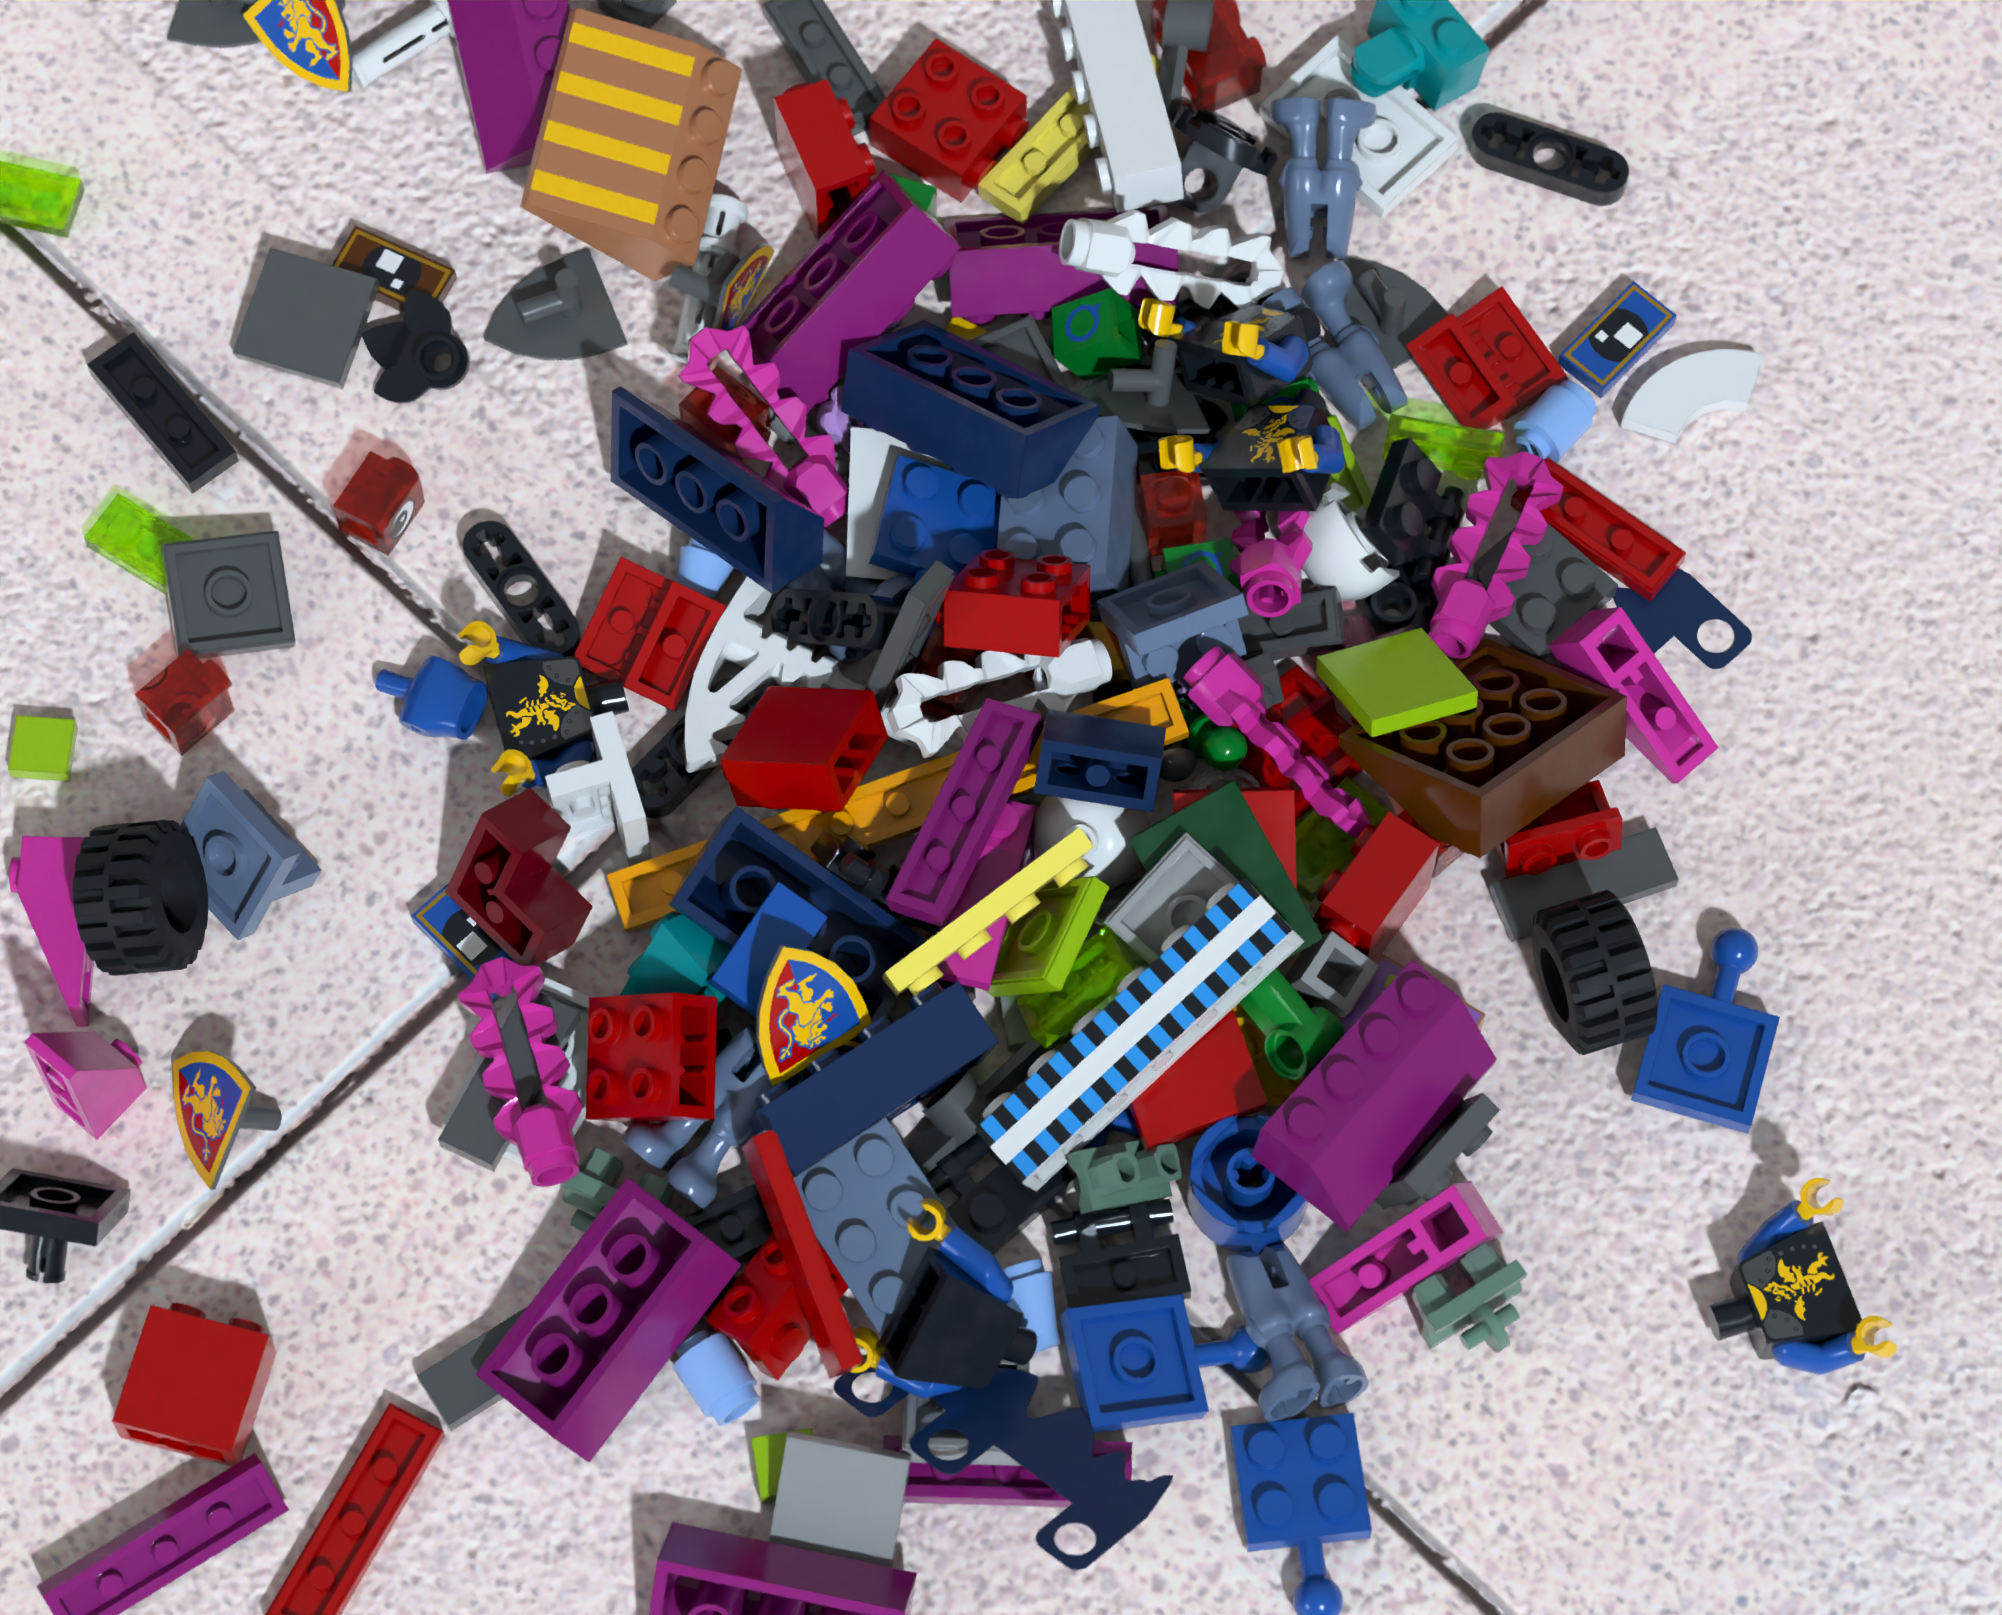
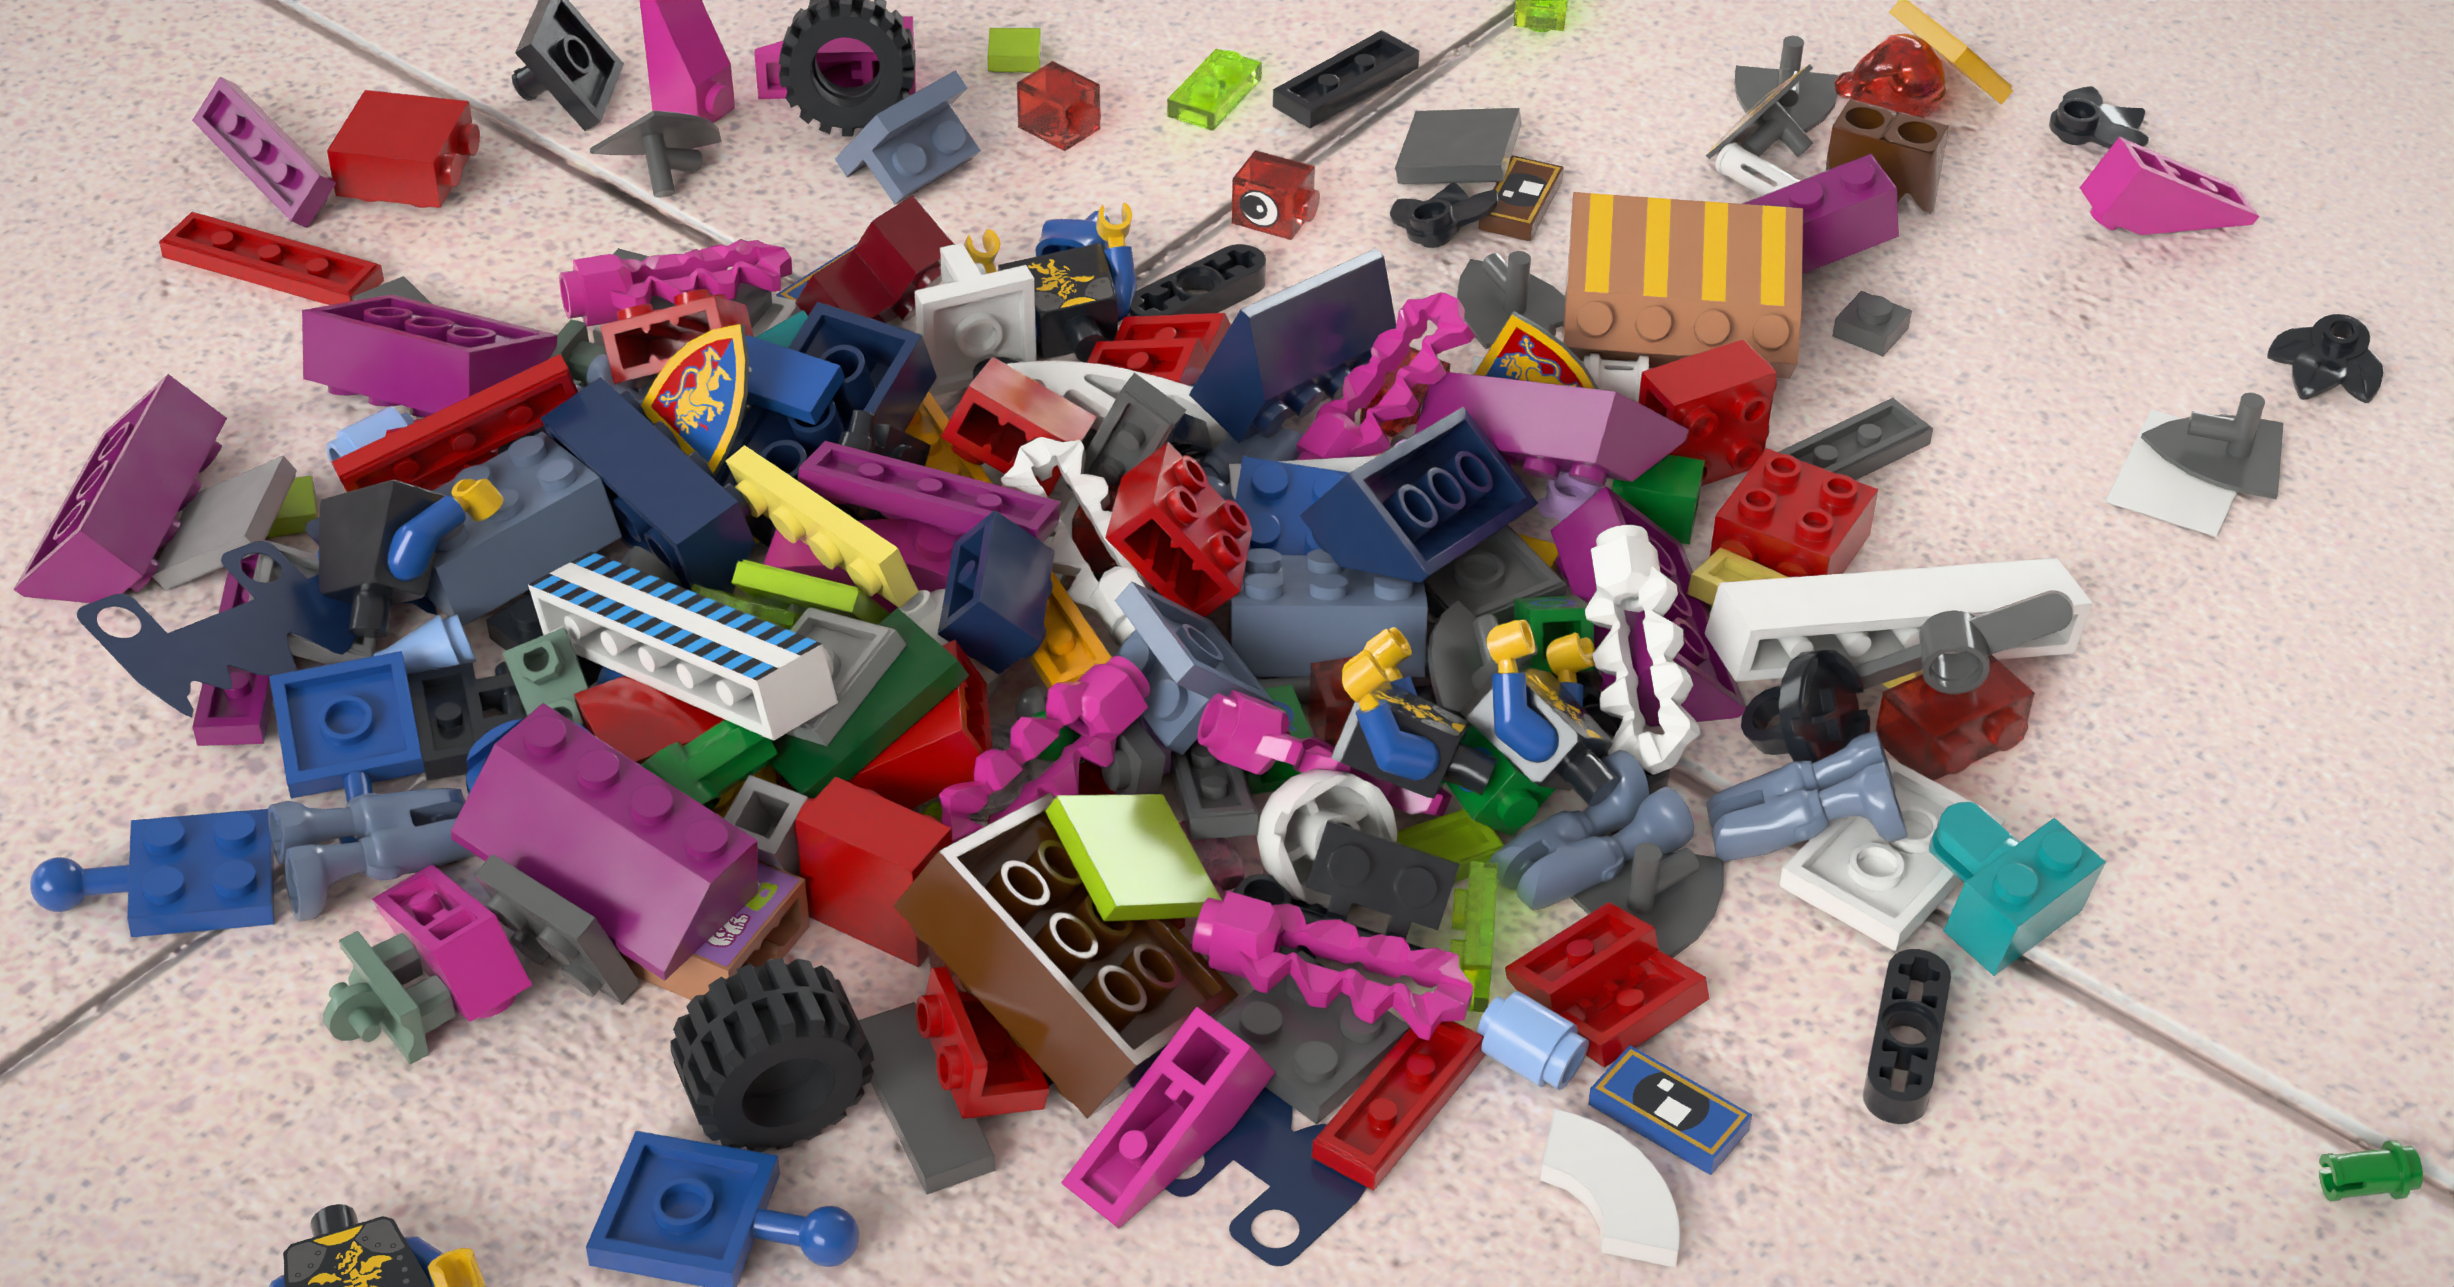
camera: 85 degrees right, 25 degrees down
dark grey tile [161,530,296,661] -> none

